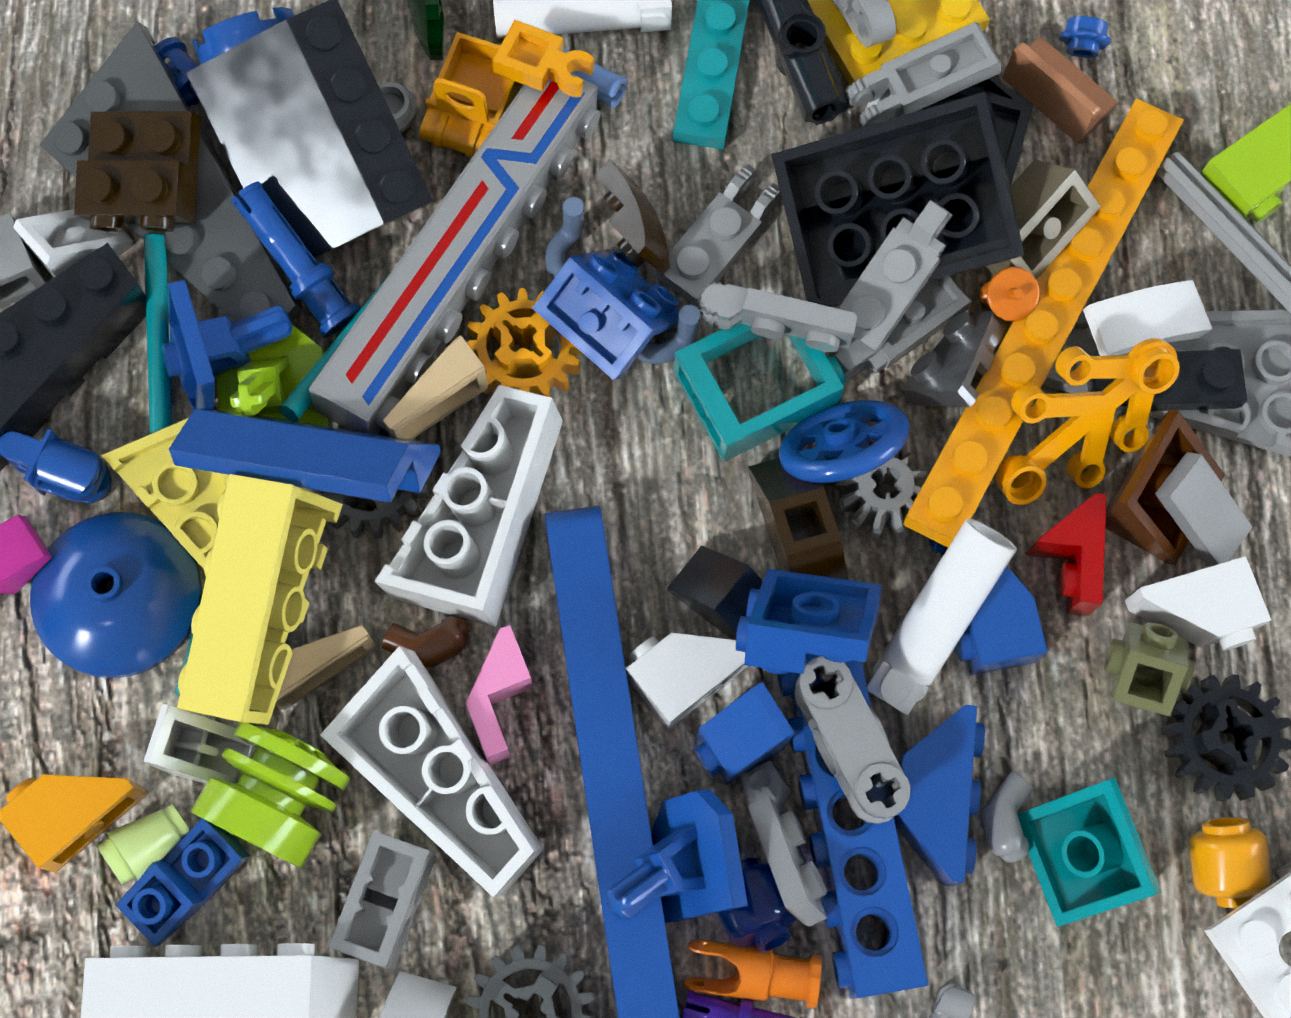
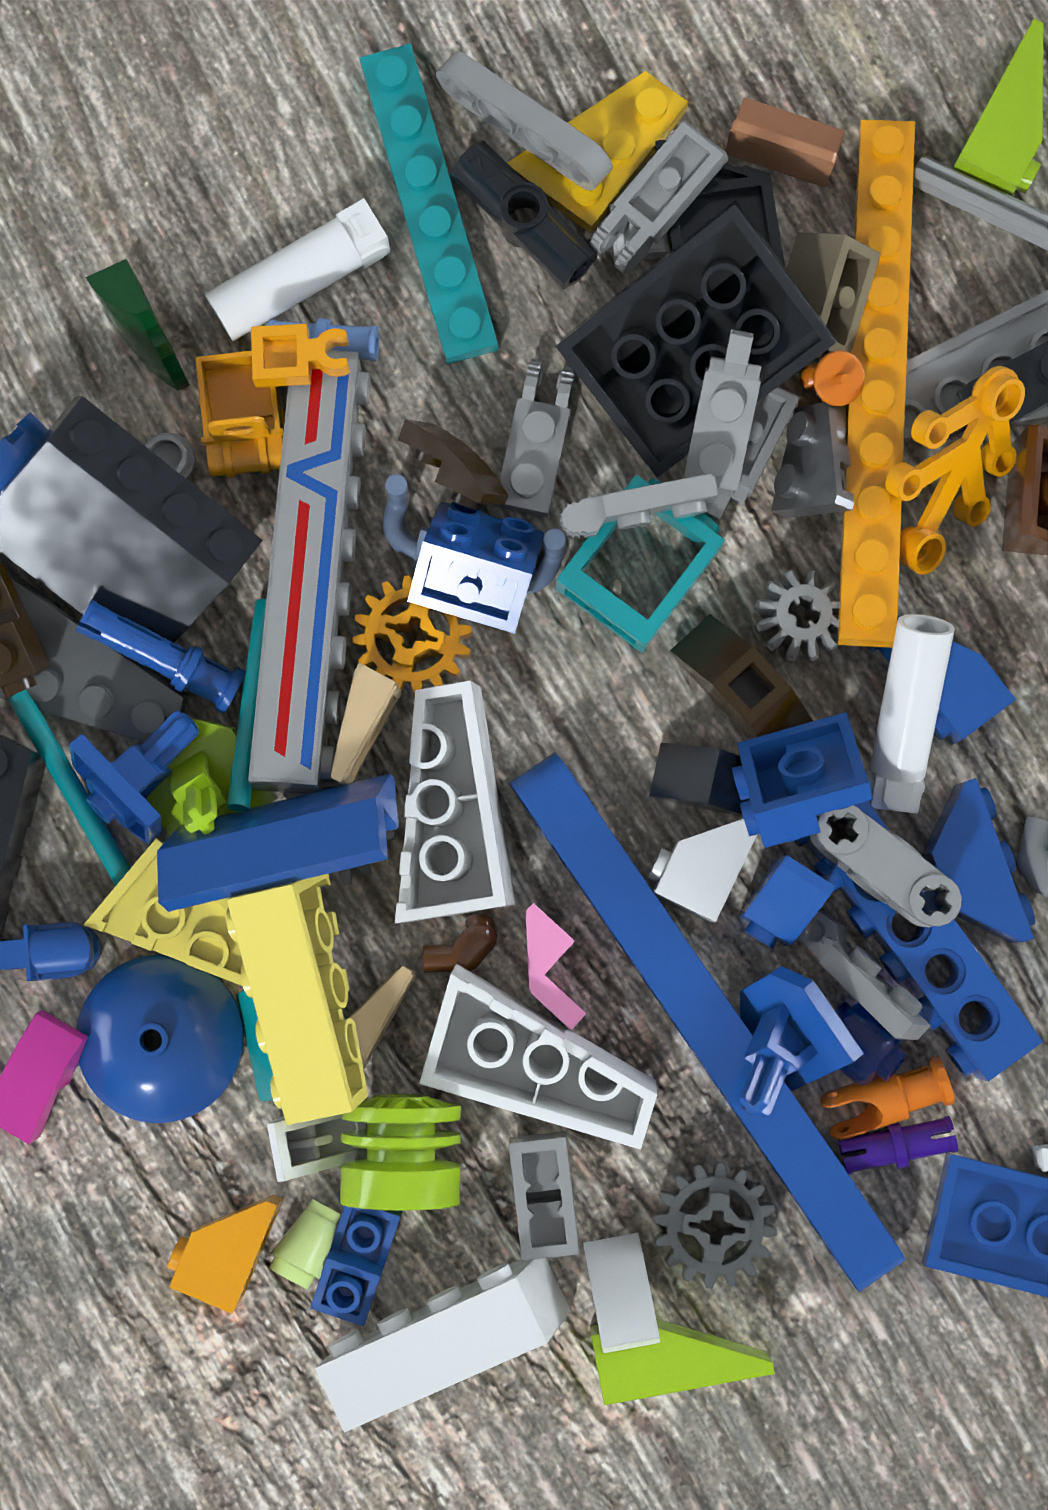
camera: 20 degrees left, 10 degrees up
blue plate [779,400,910,483] -> none
red slope [1026,493,1107,616] -> none
blue plate [1059,16,1111,58] -> none
white slope [1083,280,1212,356] -> none

